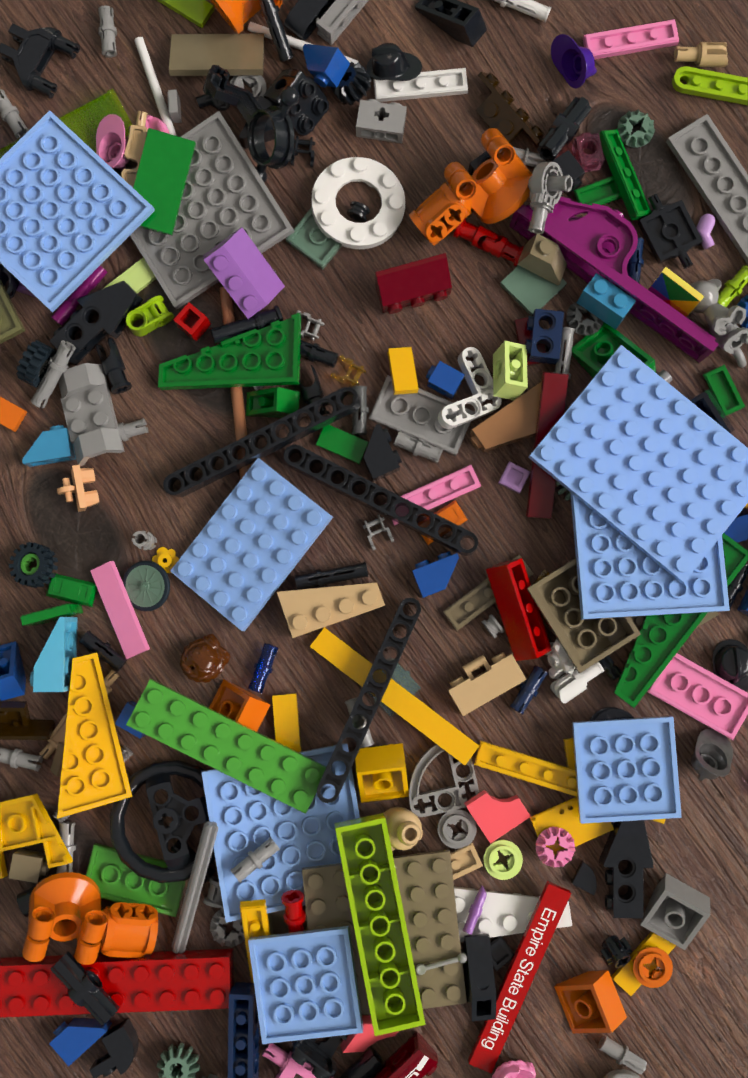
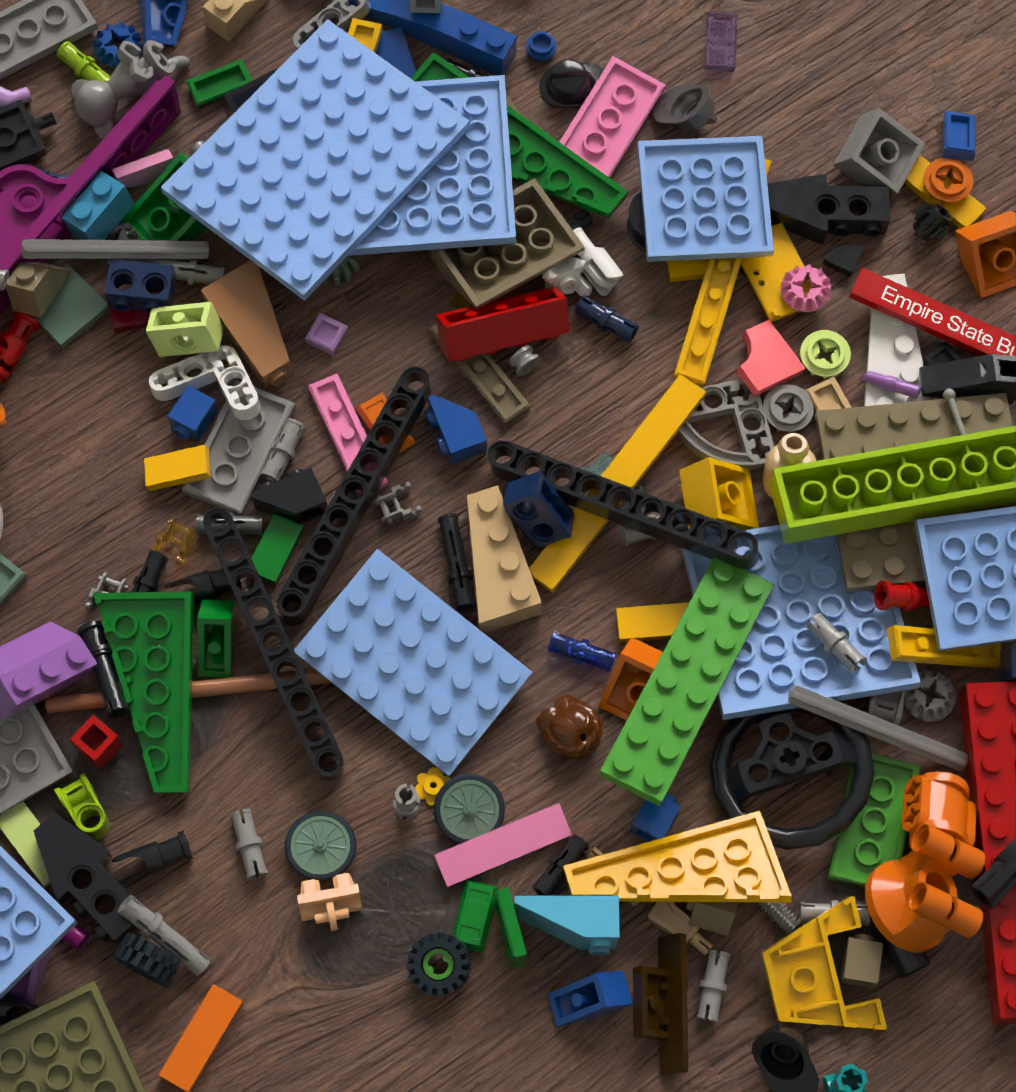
camera: 95 degrees left, 15 degrees down
dark azure slope [22,425,76,467] -> none
light grey piece [58,363,125,466] -> none
dark red slope [375,253,452,314] -> none
tan piece [447,652,527,716] -> none
dark red tile [526,372,569,519] -> none
tile [648,267,704,317] -> none
none -> light grey axle [21,239,210,260]
none -> bright pink tile [112,149,173,187]
none -> sand green wheel [285,811,357,881]
none -> dark blue brick [503,471,575,548]
none -> blue tile [942,111,975,161]

